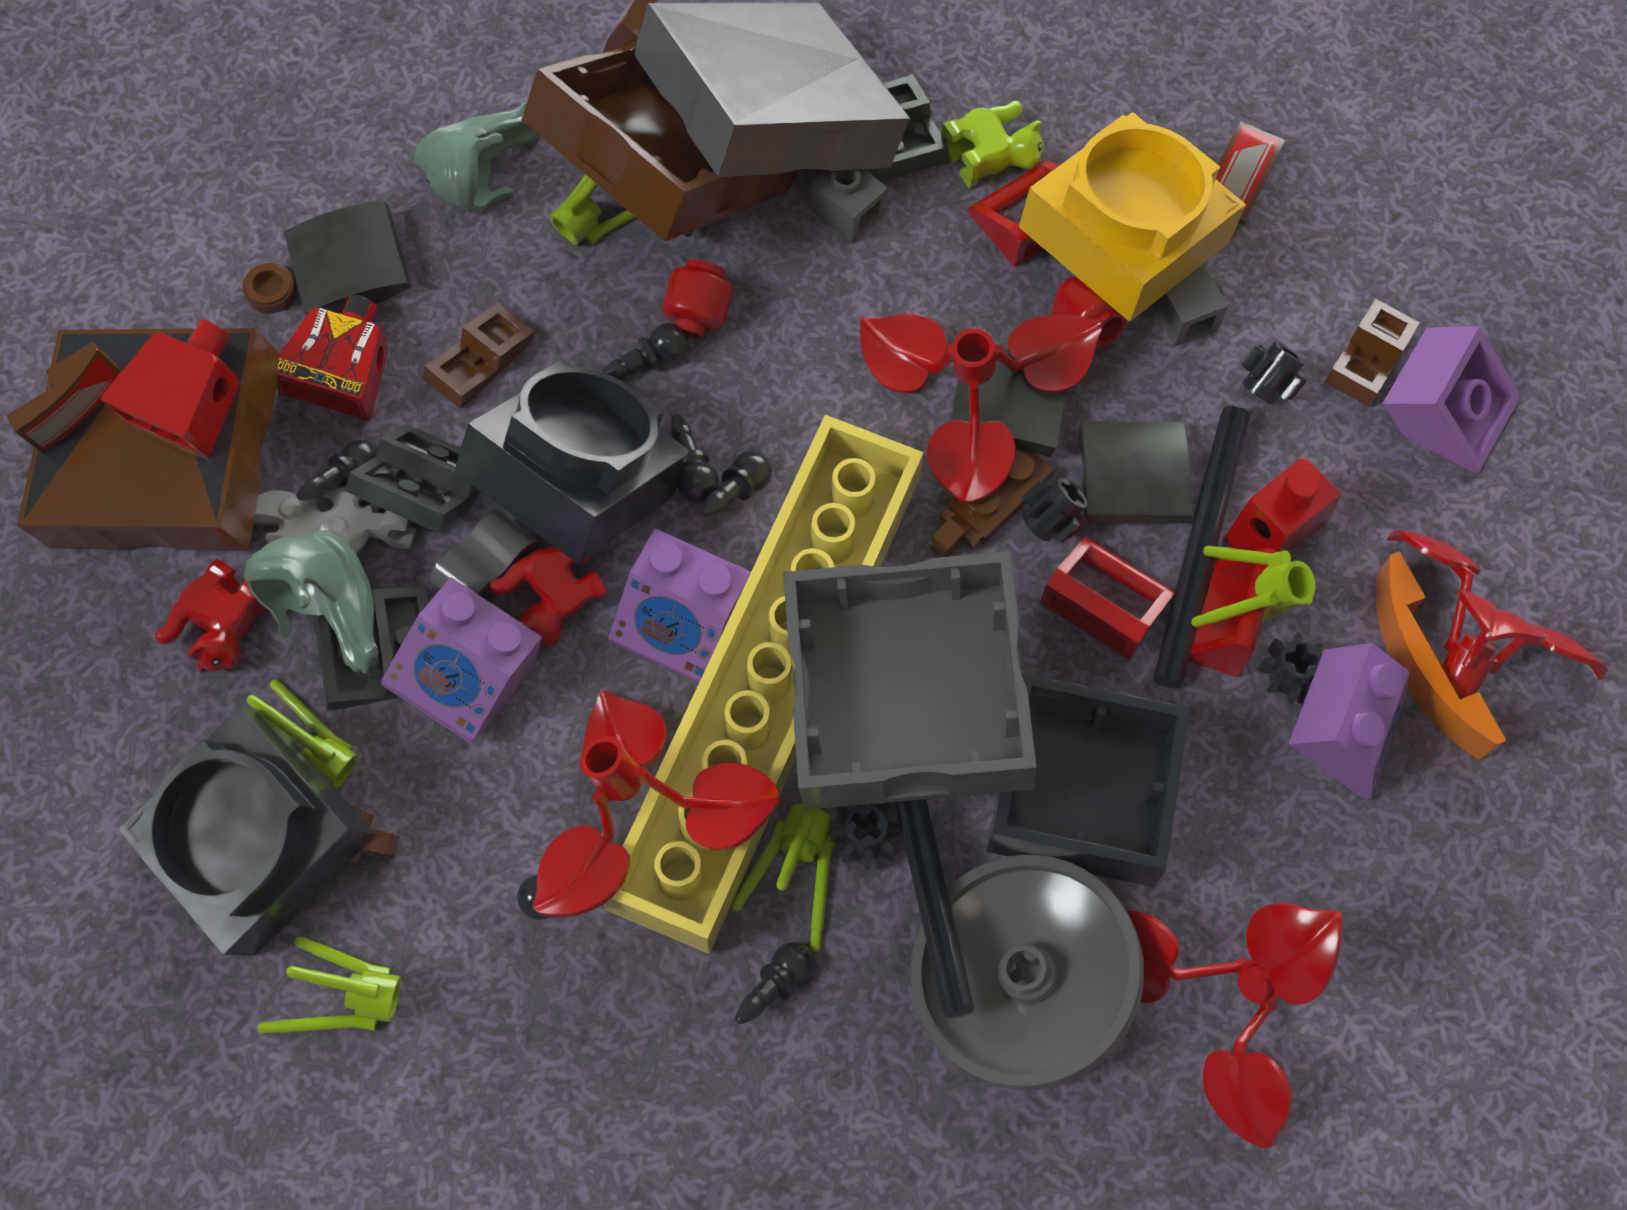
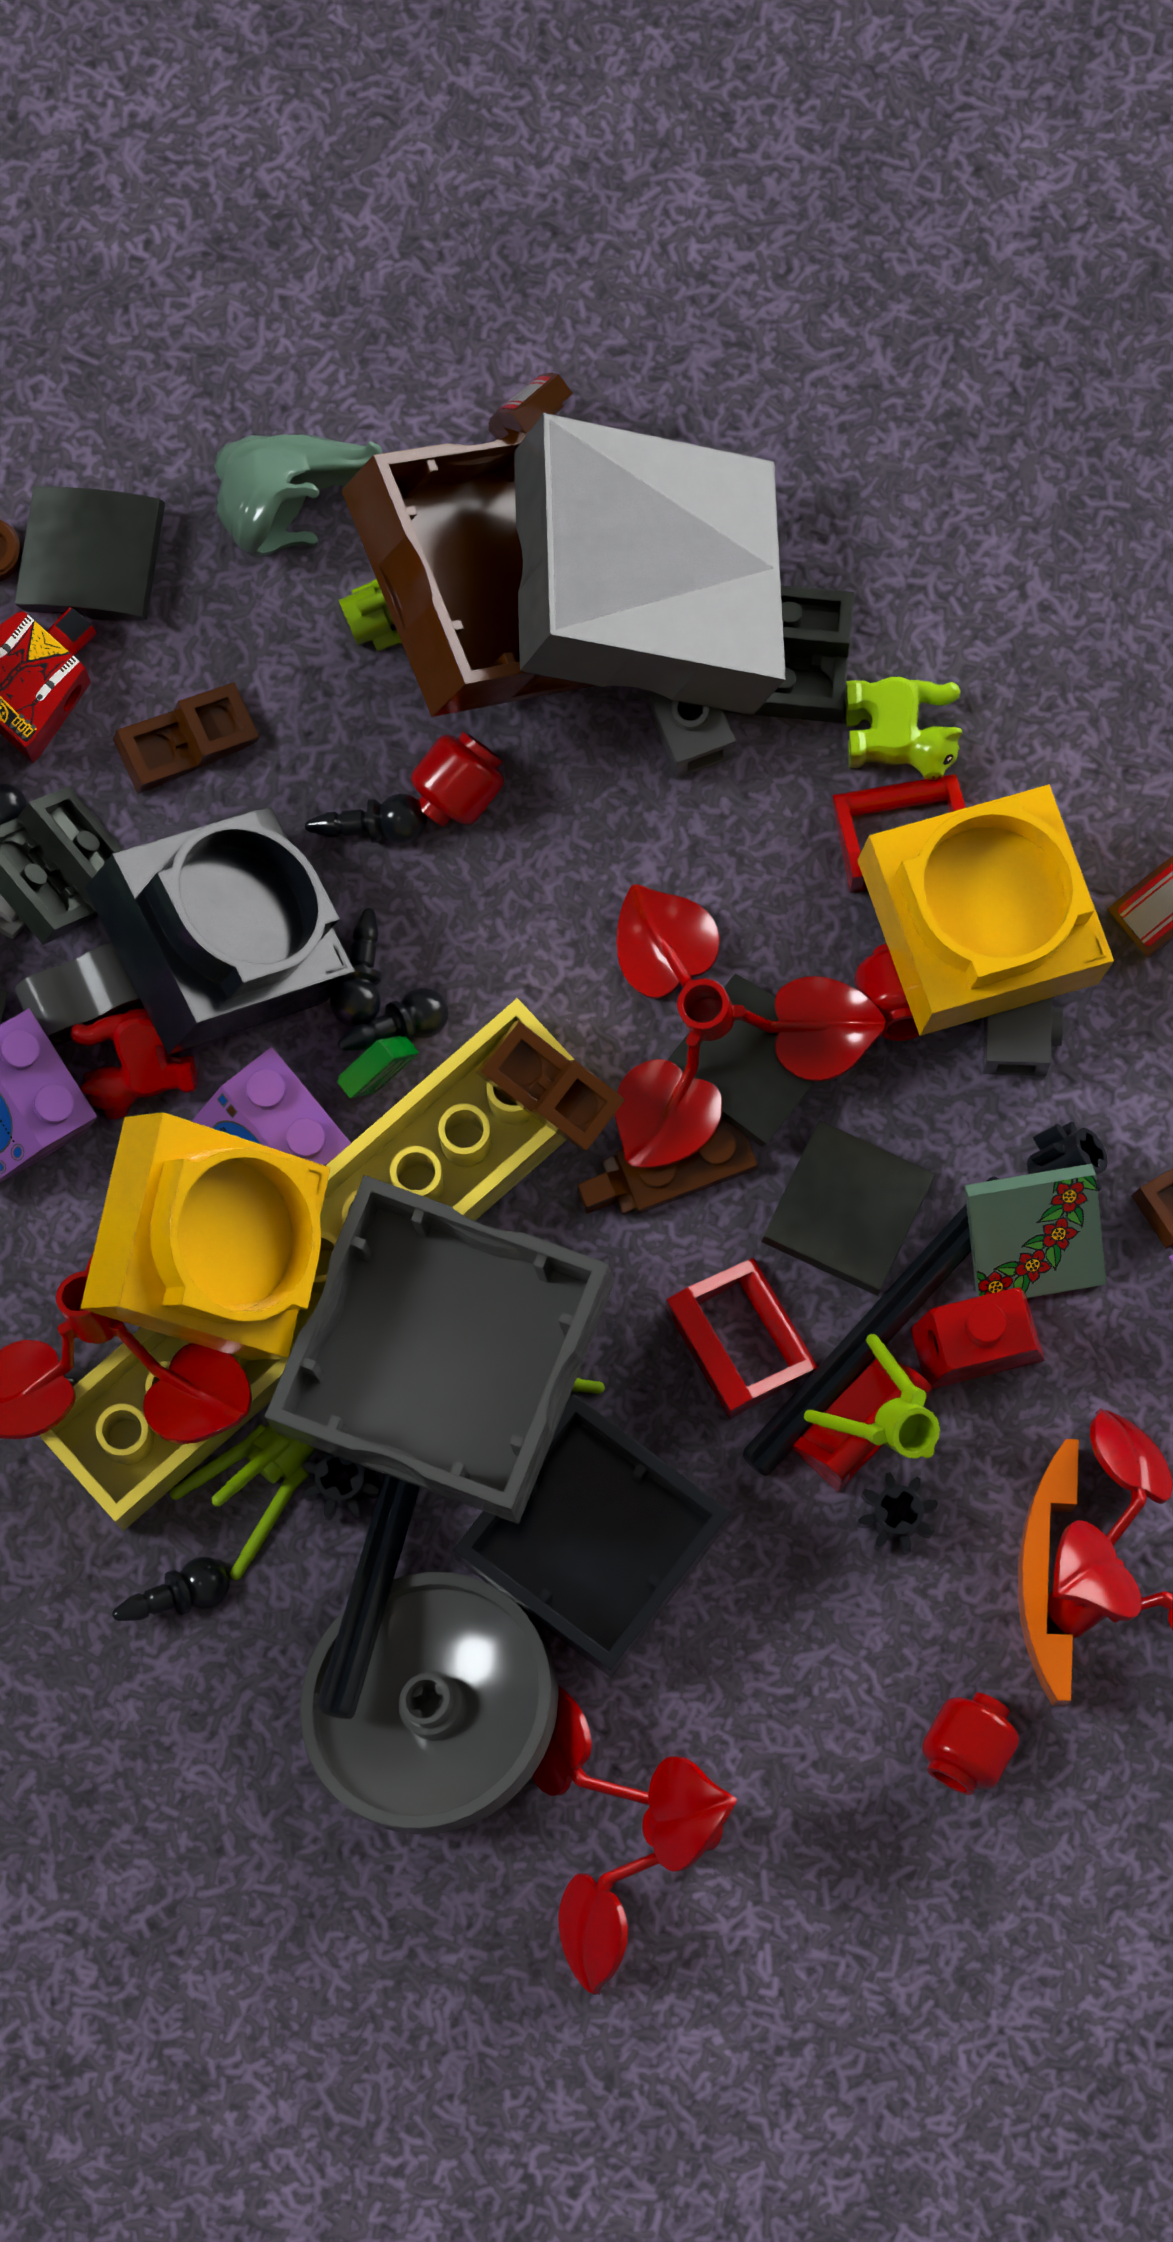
camera: 30 degrees right, 10 degrees up
black gear [1022,477,1088,543] -> none
medium lavender slope [1288,643,1409,799] -> none
none -> yellow container [80,1112,330,1360]
none -> green tile [337,1036,419,1099]
none -> reddish brown slope [475,1021,625,1151]
none -> red head [922,1692,1019,1795]
none -> sand green tile [964,1164,1107,1298]

